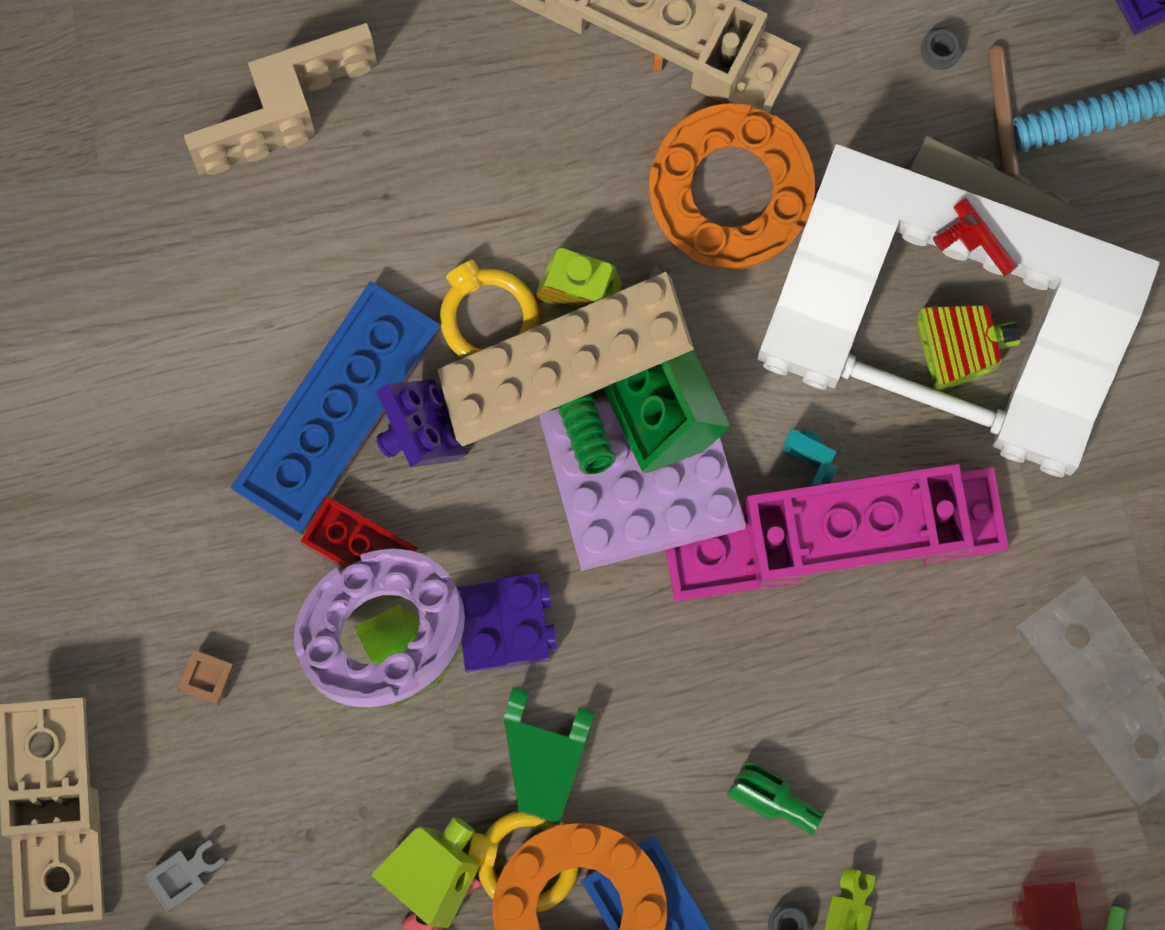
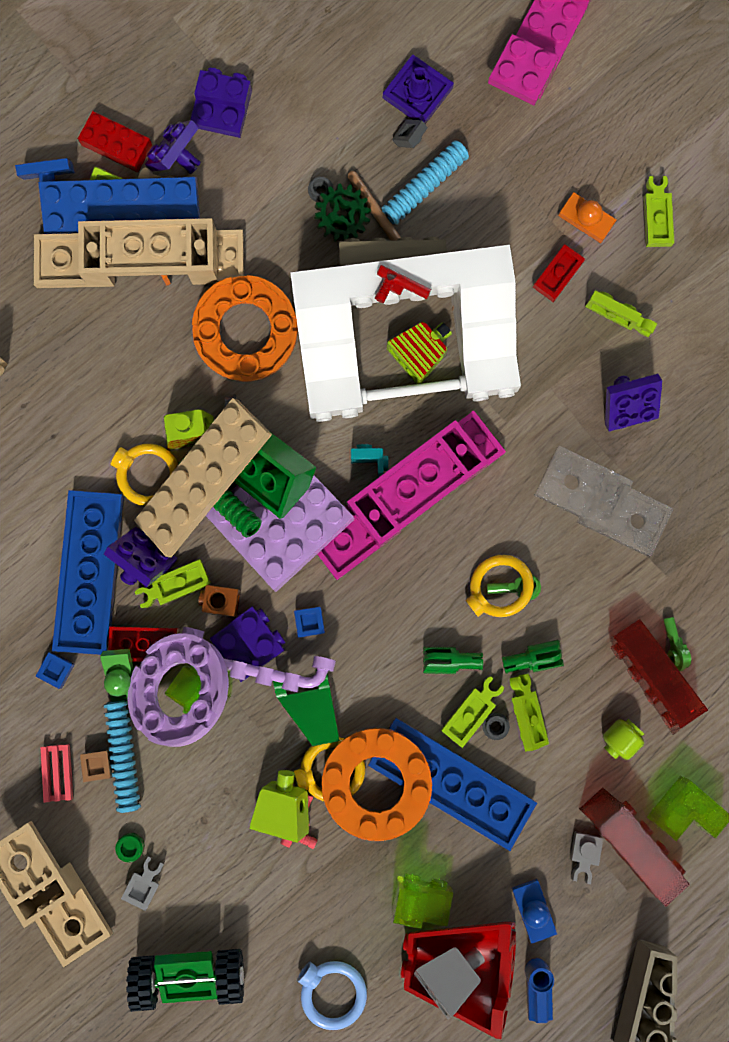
camera: 30 degrees left, 5 degrees up
none -> blue plate [36,652,75,689]
none -> coral tile [40,744,73,803]
none -> bright green tile [100,649,134,702]
none -> medium azure piece [103,700,141,813]
none -> green tile [115,833,145,863]
none -> lime plate [135,559,212,608]
none -> lavender bar [182,627,336,692]
none -> dark orange brick [199,585,241,617]
none -> blue plate [294,607,325,638]
none -> dark green gear [314,183,371,242]
none -> dark grey plate [392,119,428,148]
none -> lime plate [441,676,504,748]
none -> yellow piece [465,555,534,617]
none -> bright green plate [487,575,541,601]
none -> green arm [502,640,564,674]

